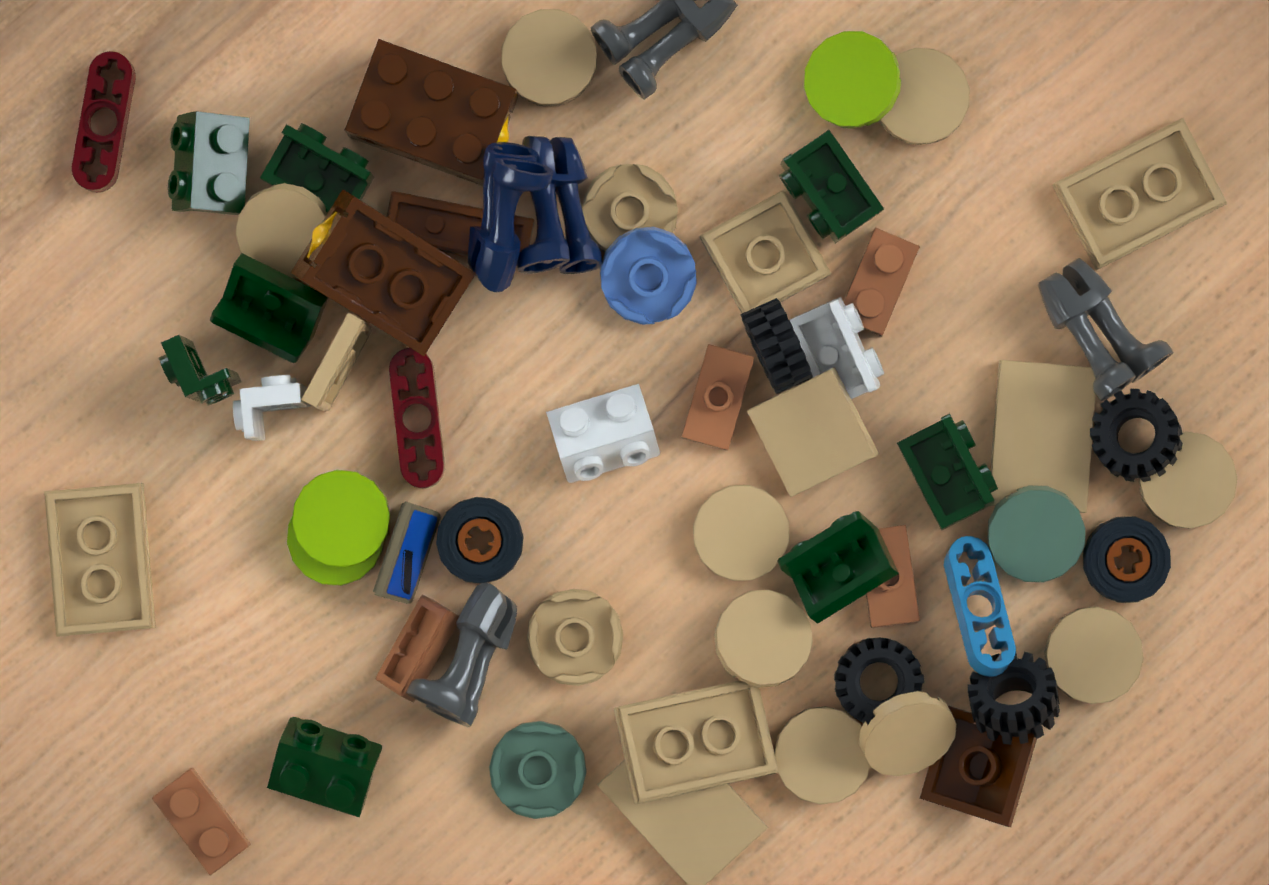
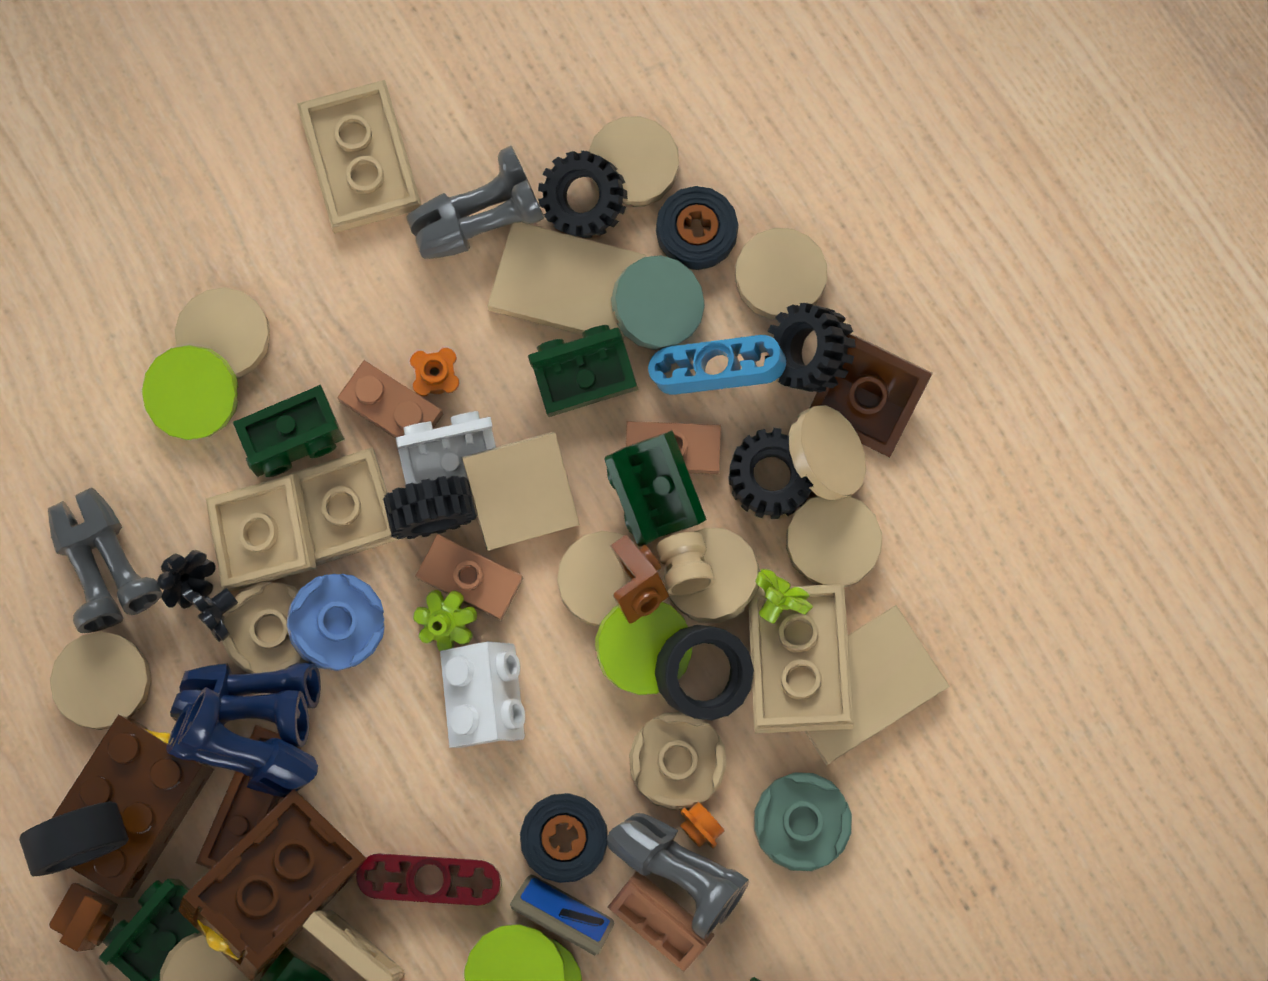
camera: 80 degrees left, 10 degrees down
none -> black tyre [19,802,129,876]
none -> dark orange bracket [49,883,118,952]
none -> black plant [157,550,216,609]
none -> black plant [181,588,238,642]
none -> tan tile [206,474,317,592]
none -> orange plate [410,348,459,396]
none -> lime plant [413,590,477,651]
none -> lime tile [595,602,692,695]
none -> dark orange bracket [610,535,670,623]
none -> black tyre [655,625,754,721]
none -> tan wheel [656,532,715,596]
none -> orange plate [680,802,725,849]
none -> lime plant [755,569,813,623]

